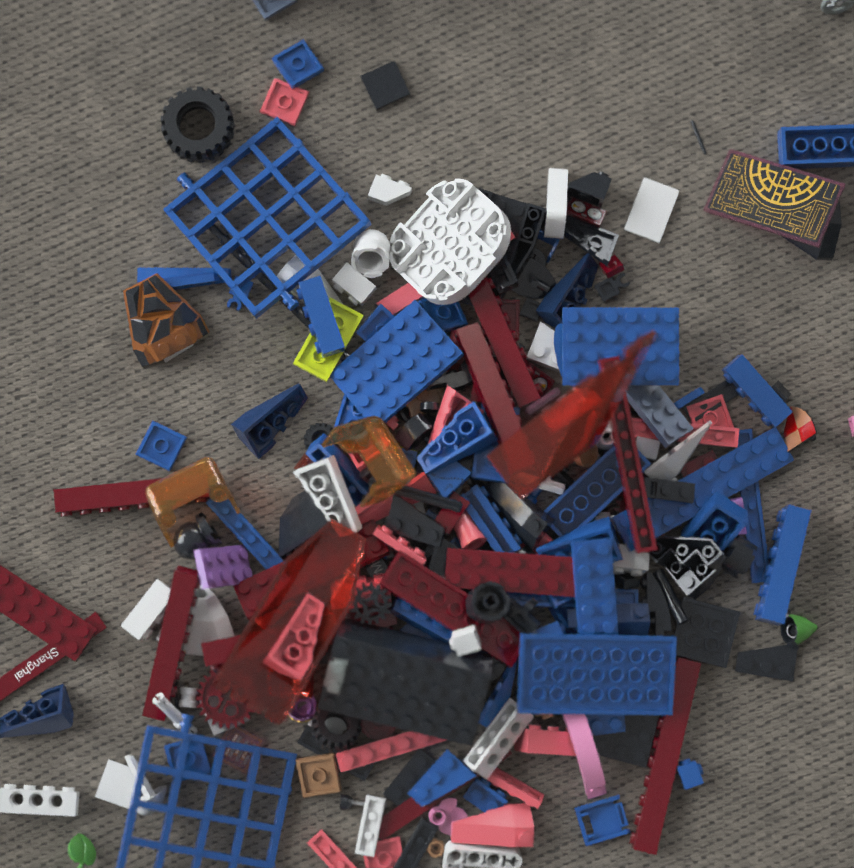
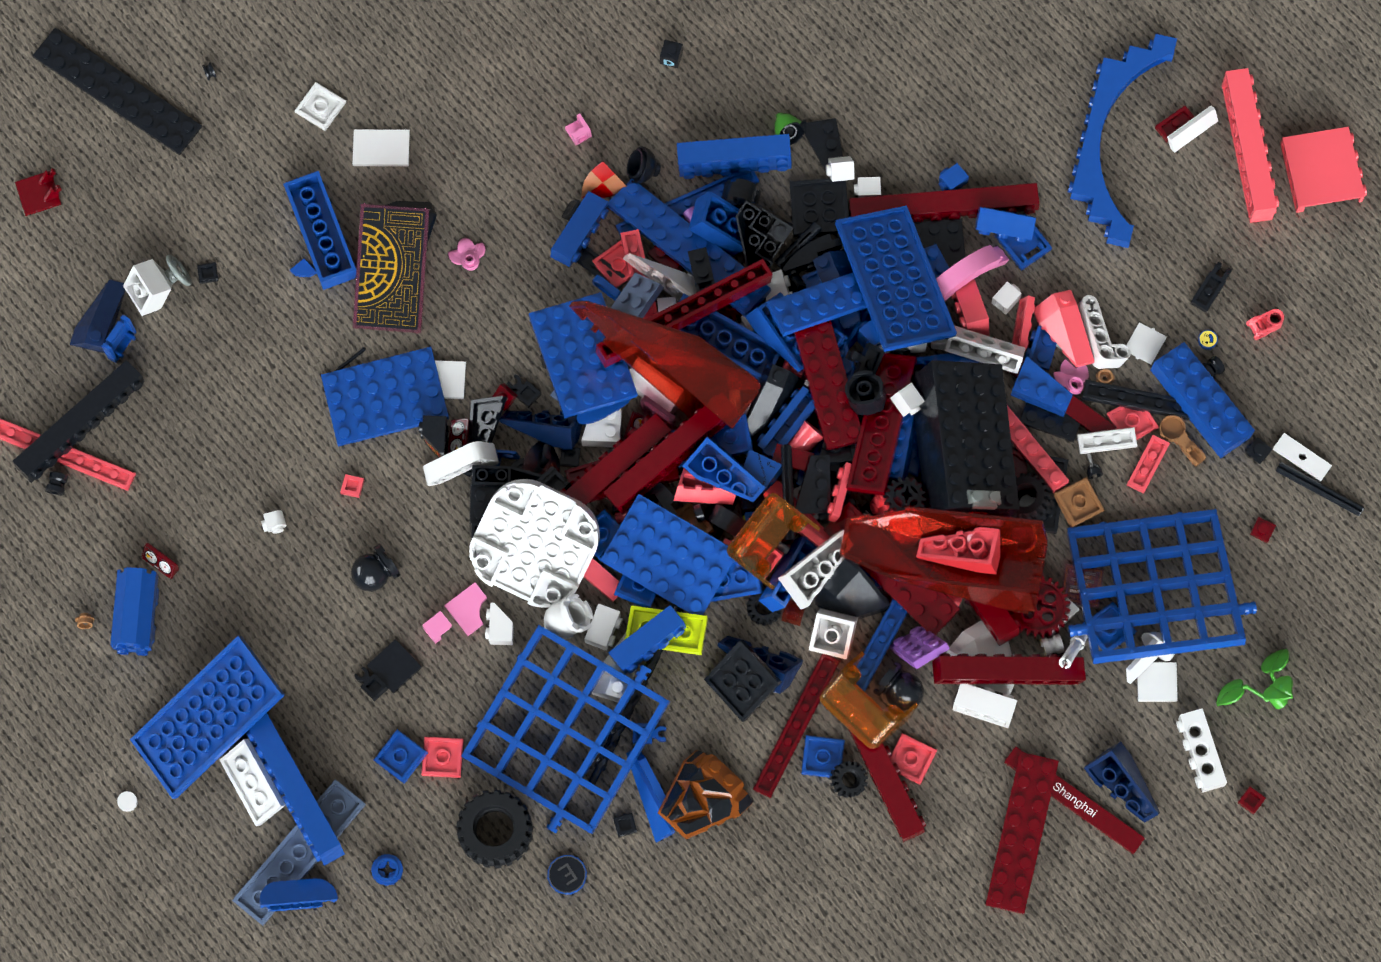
camera: 105 degrees left, 10 degrees down
none -> black tile [197,262,219,284]
none -> white plate [261,510,287,534]
none -> blue tile [290,259,317,277]
none -> blue plate [321,347,449,447]
none -> coral plate [340,474,365,498]
none -> black tile [351,543,401,592]
none -> black plate [354,667,389,702]
none -> blue gear [371,854,403,886]
none -> bright pink panel [422,611,452,644]
none -> bright pink tile [444,583,487,636]
none -> bright pink plate [448,238,486,271]
none -> black tile [548,855,587,895]
none -> black tile [613,813,637,837]
none -> black piece [627,146,661,184]
none -> black plate [704,640,782,722]
none -> dark red tile [753,653,840,799]
none -> white brick [809,608,858,659]
none -> white brick [825,156,855,182]
none -> black tyre [829,761,868,798]
none -> white brick [854,177,881,198]
none -> coral tile [890,733,937,785]
none -> blue brick [975,206,1036,243]
none -> white brick [992,282,1022,315]

